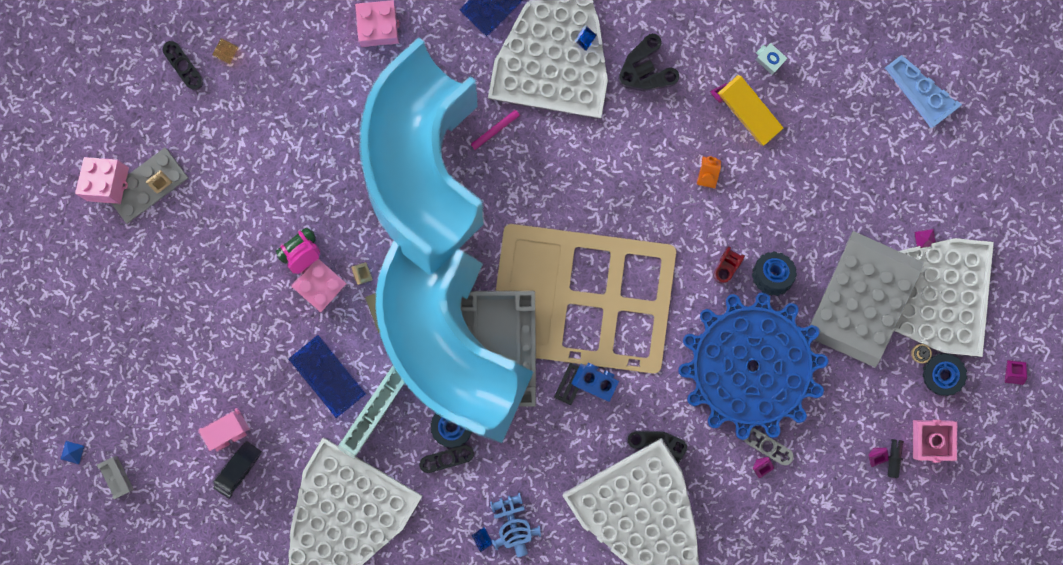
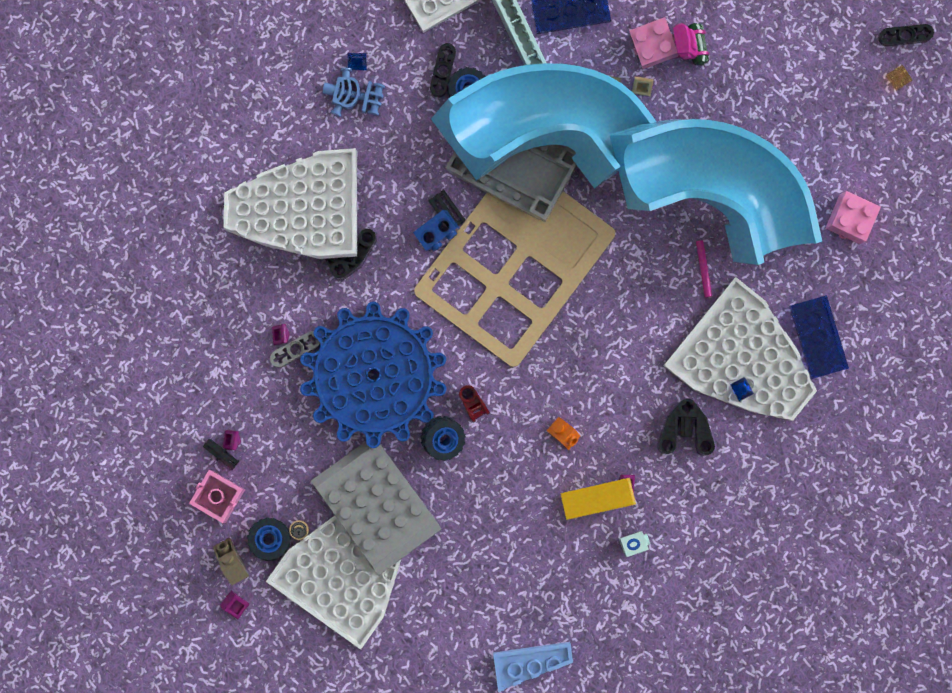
camera: 115 degrees right, 5 degrees down
magenta slope [914,229,936,248] -> none
none -> dark tan slope [213,538,249,585]

